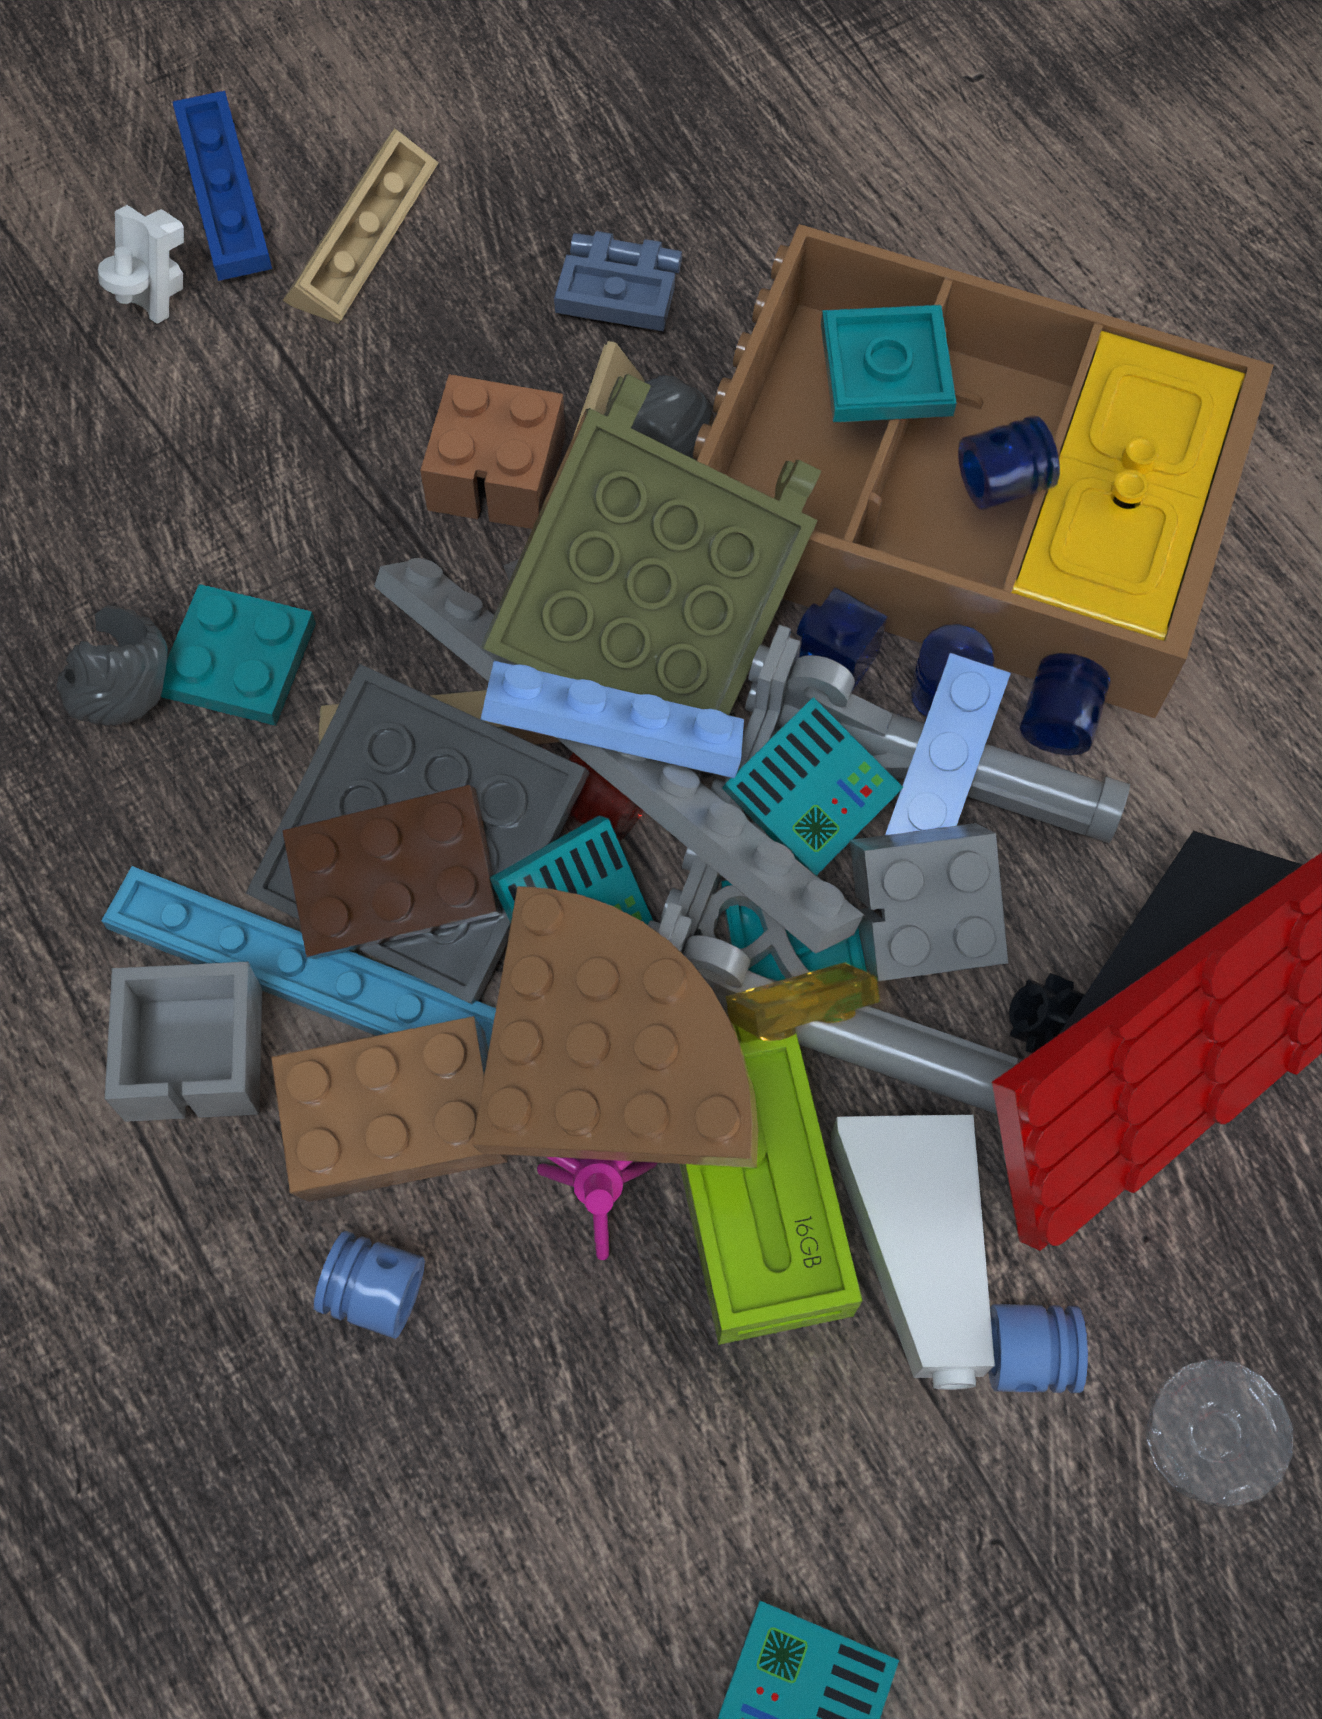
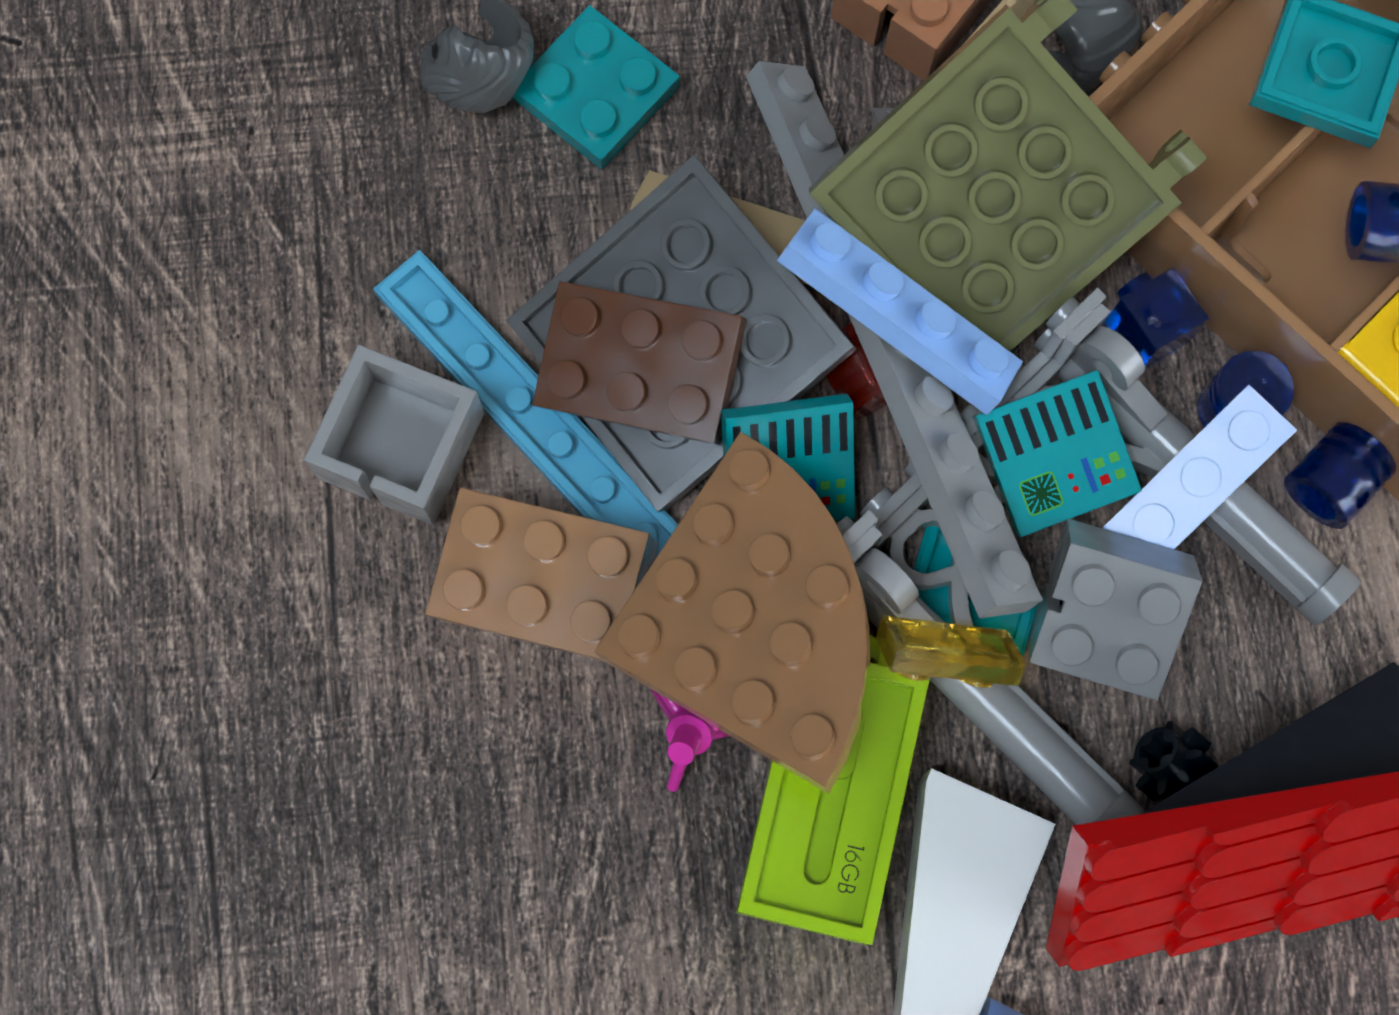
camera: 25 degrees right, 10 degrees up
medium blue piece [314,1231,425,1339] -> none

